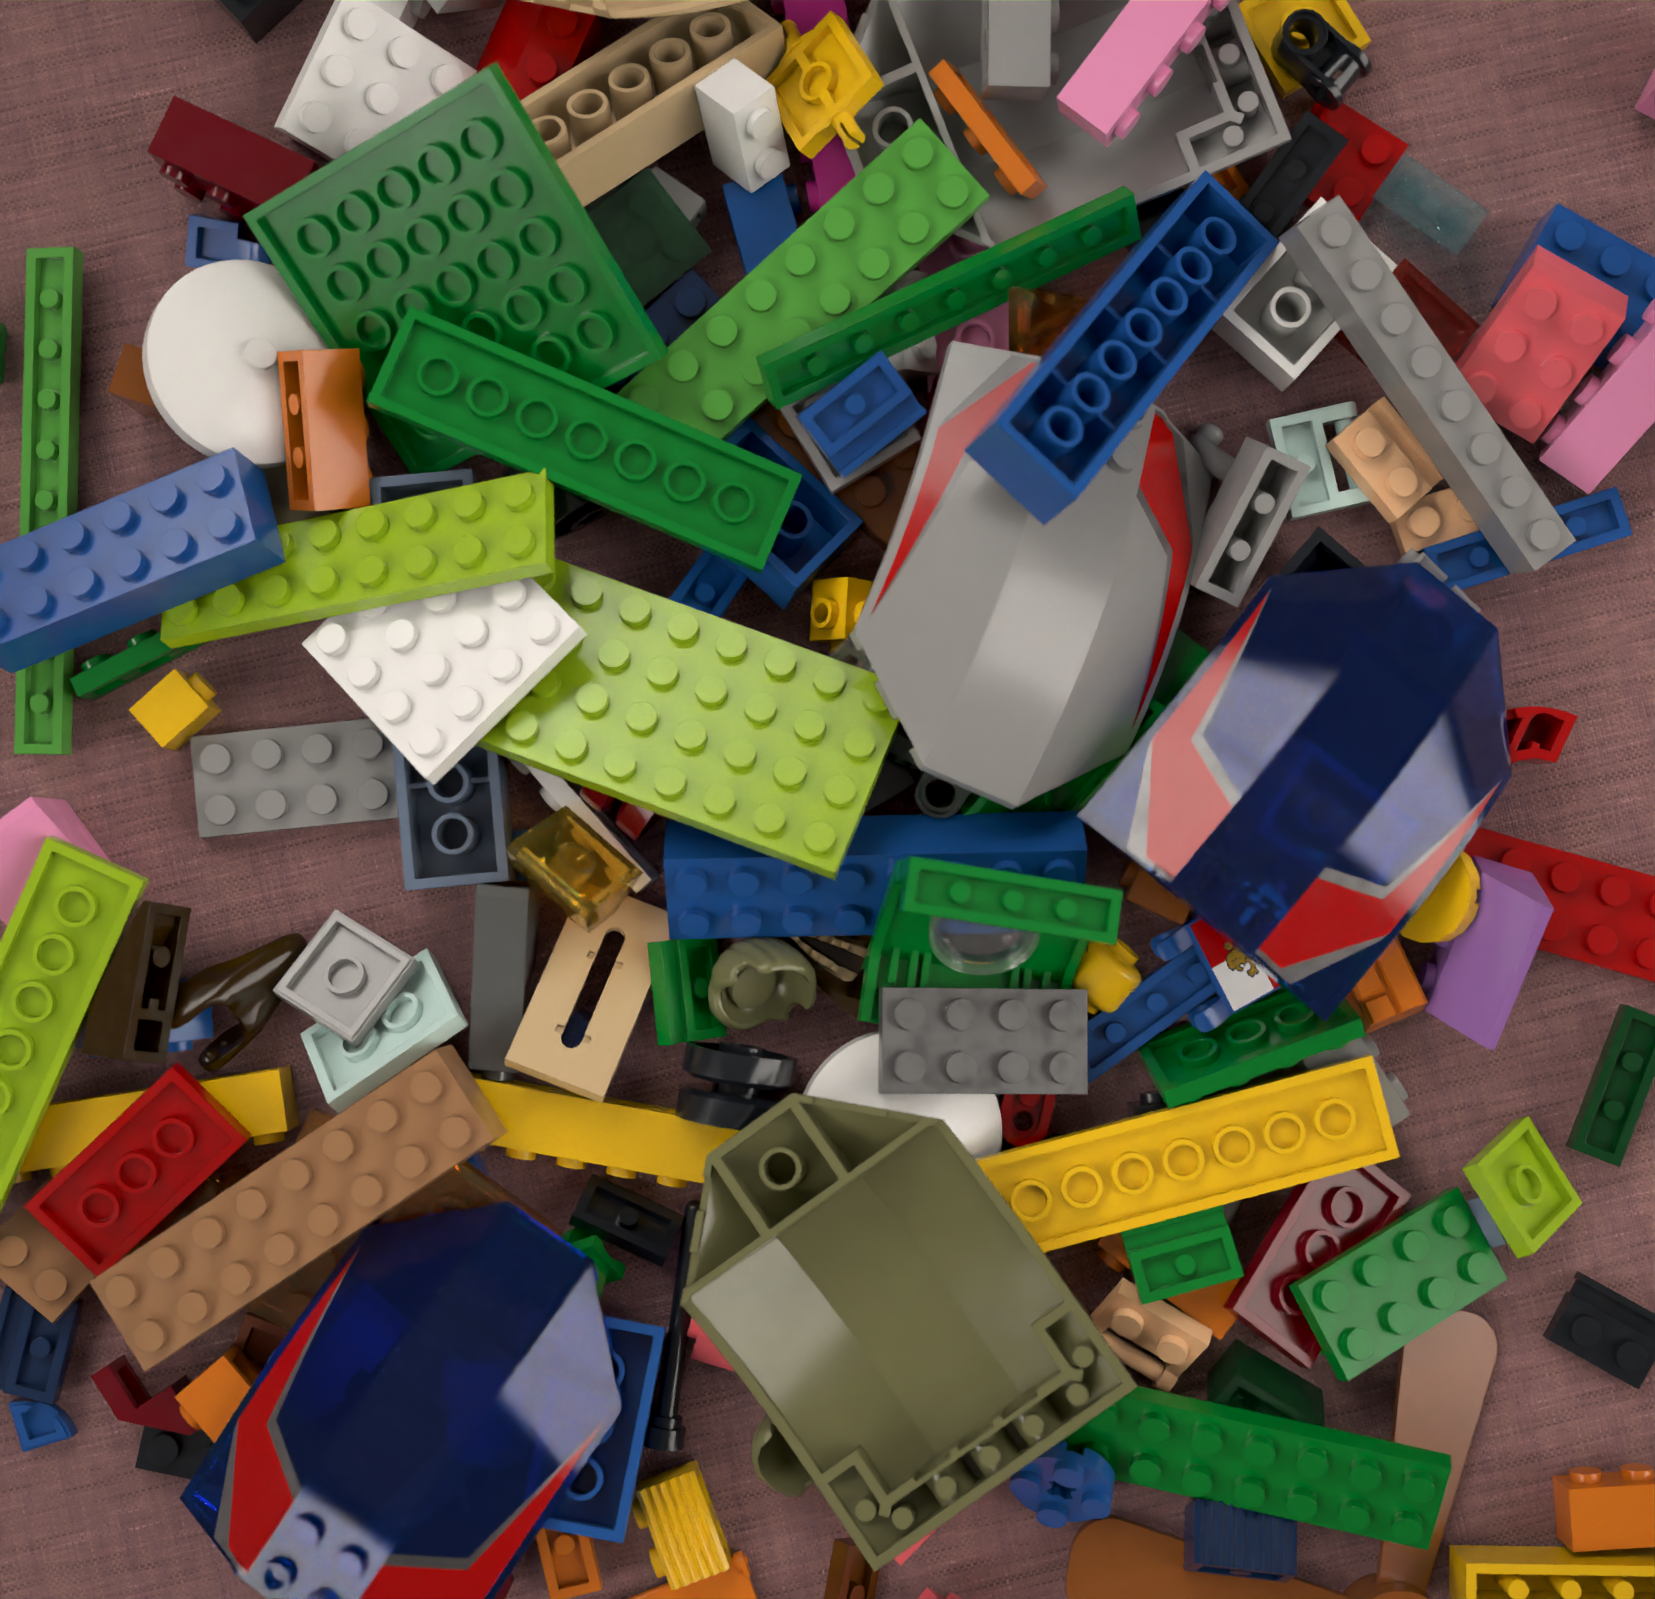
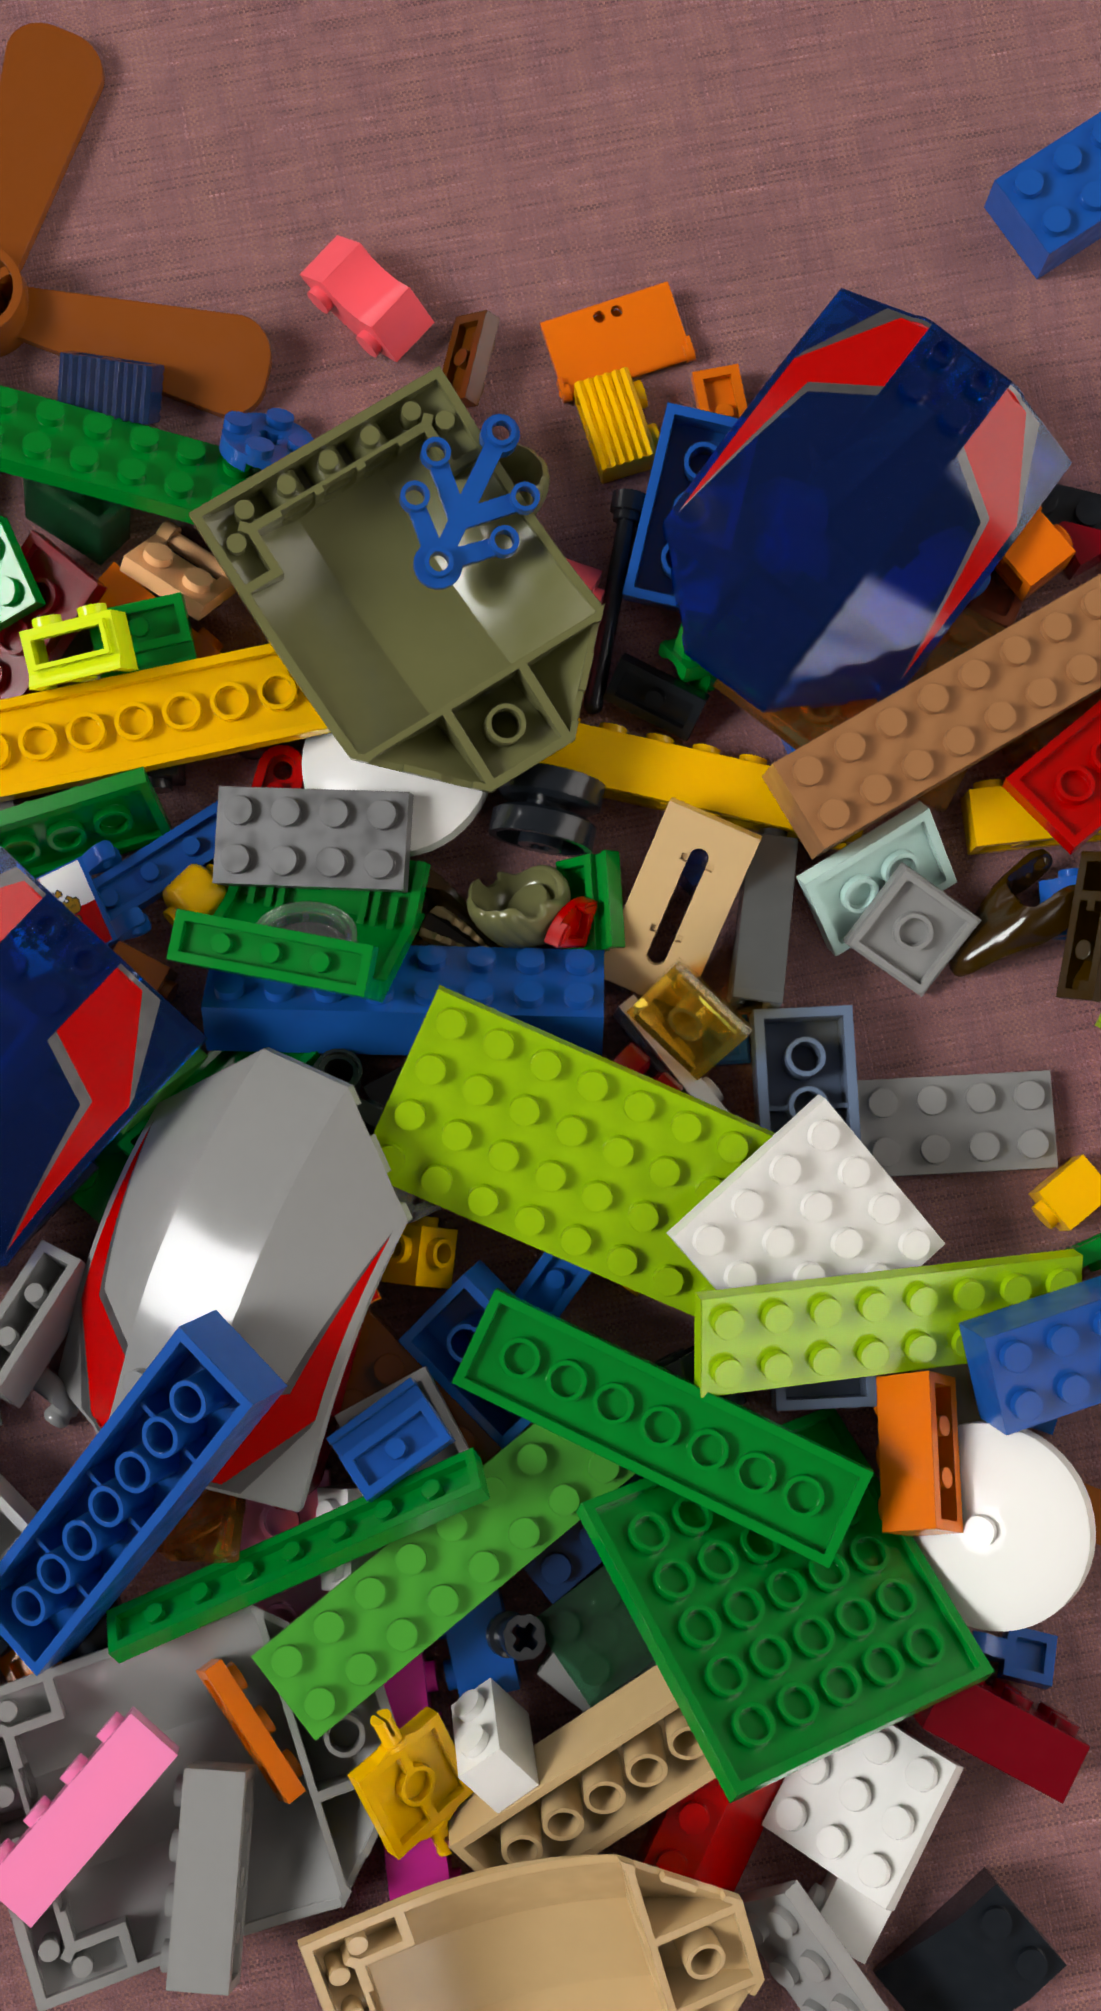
camera: 175 degrees left, 5 degrees down
none -> neon yellow window [19,603,139,691]
none -> blue plant [399,414,540,590]
none -> black bush [486,1611,546,1661]
none -> red tile [544,896,598,948]

